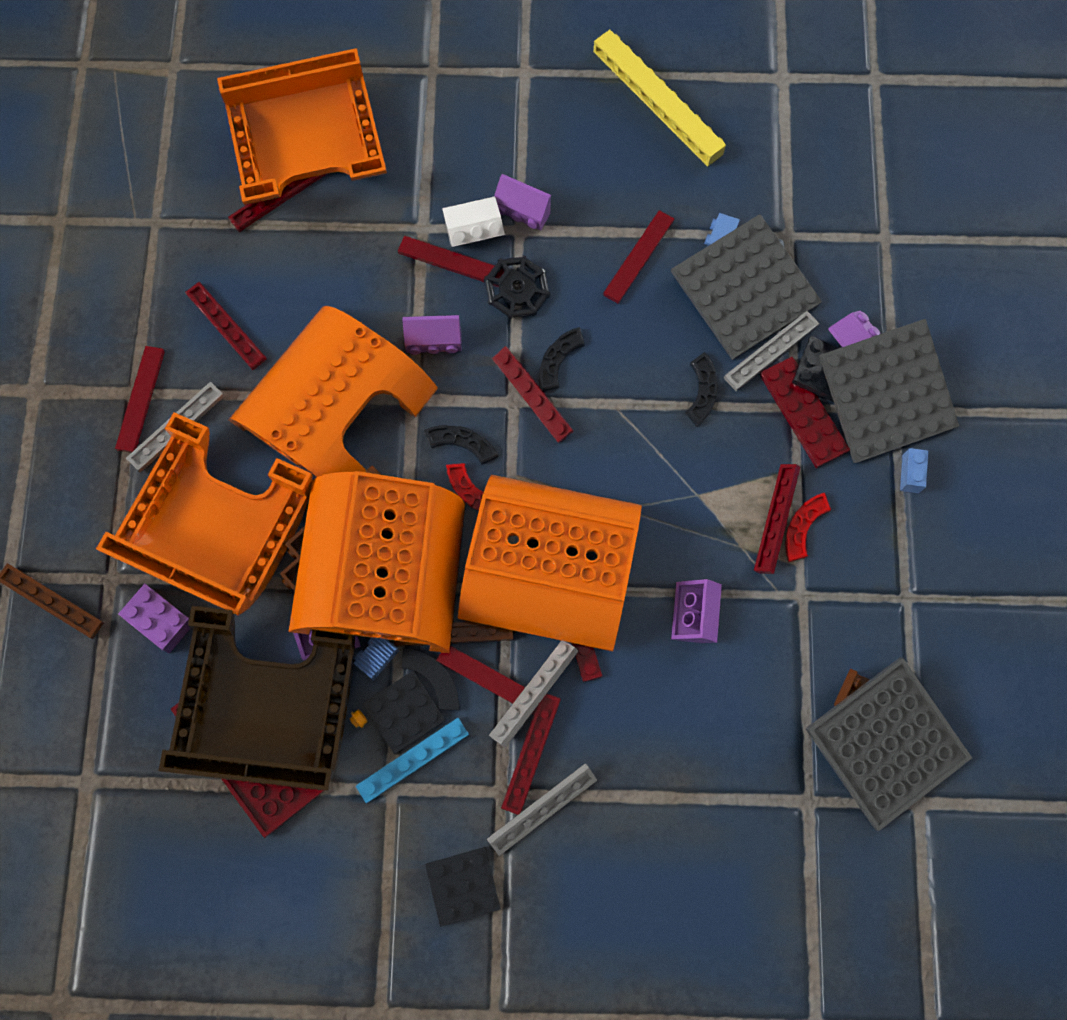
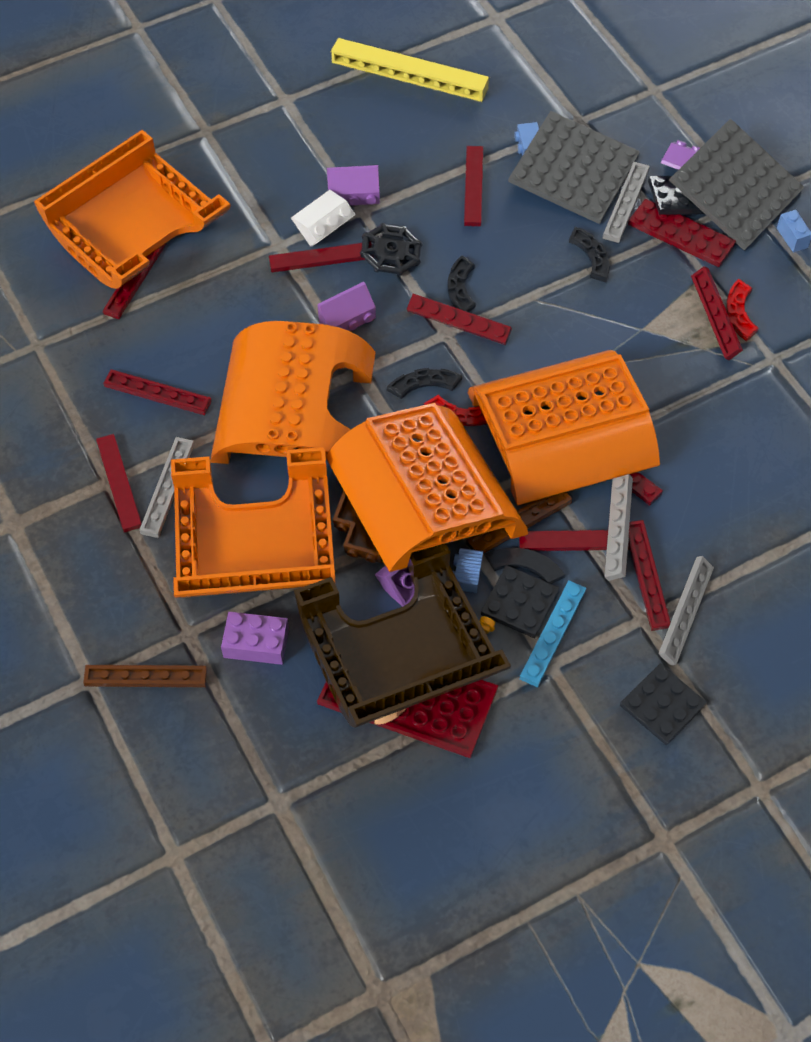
camera: 30 degrees left, 15 degrees down
medium lavender slope [671,579,722,643] -> none

